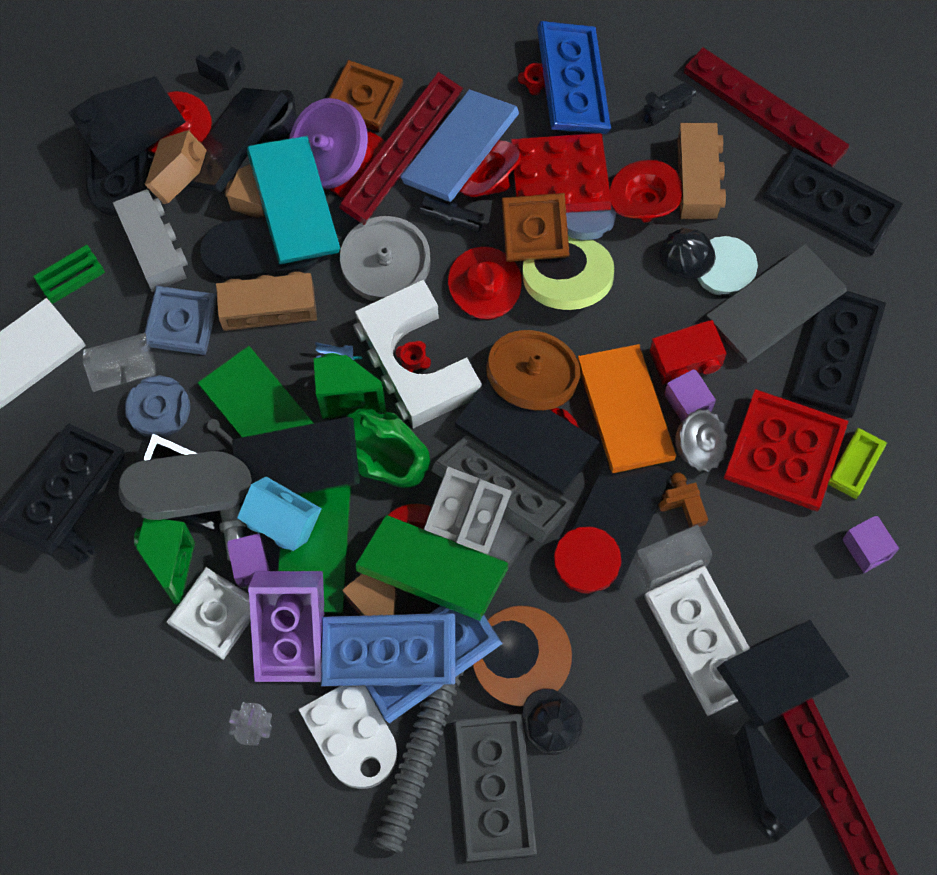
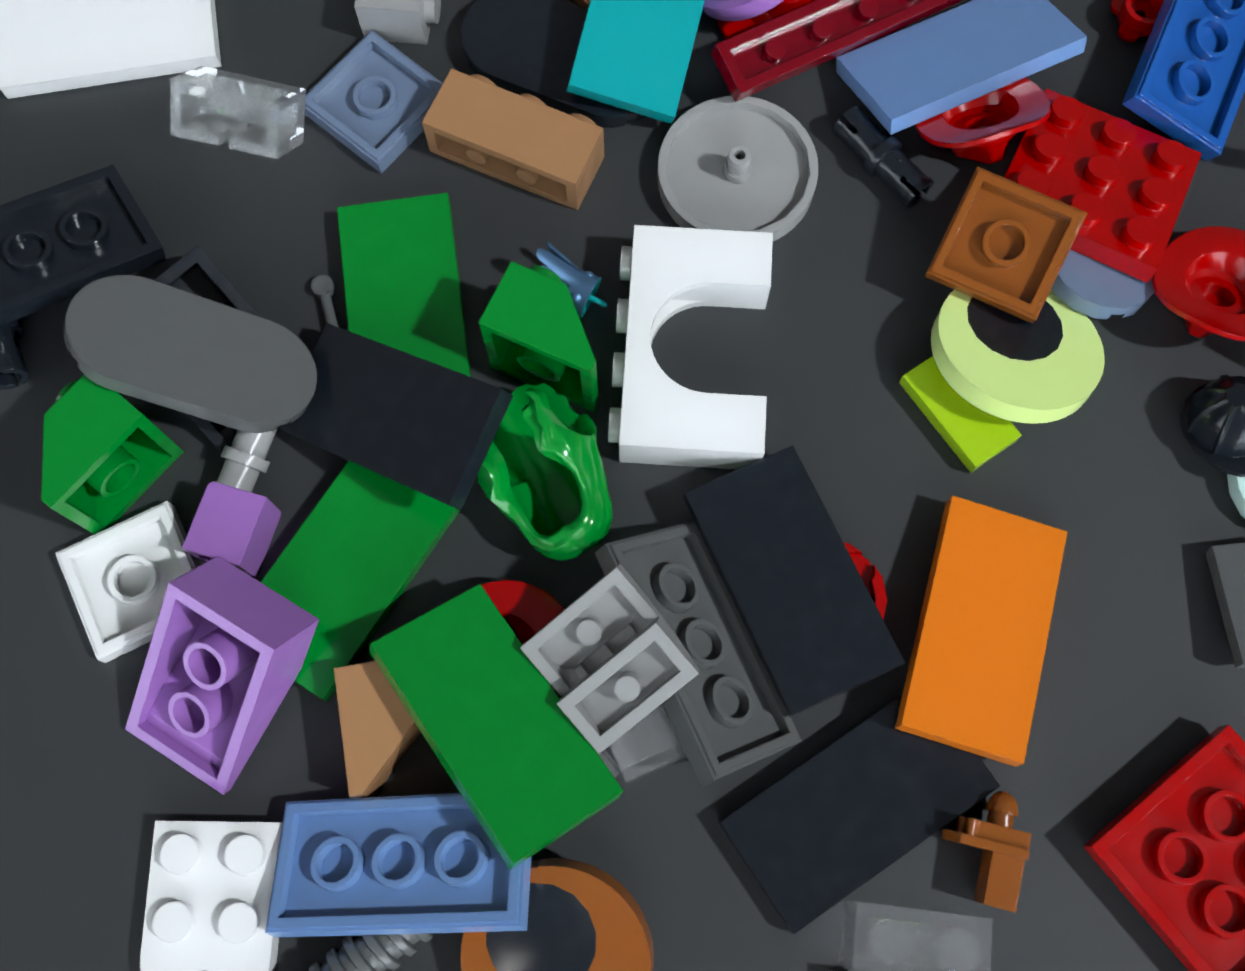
camera: 30 degrees right, 5 degrees up
sand blue tile [125,375,190,438] -> none
clear gear [229,702,272,746] -> none
medium azure brick [237,477,322,551] -> none
medium blue tile [321,613,455,686] -> none
red plate [395,341,431,373] -> none
red hat [448,247,522,320] -> none
dark orange piece [486,330,580,410] -> none
red tile [554,527,621,594] -> none
red brick [650,320,727,384] -> none
medium lavender panel [665,369,716,422] -> none
flat silver piece [676,408,728,472] -> none
none -> lime tile [899,356,1022,473]

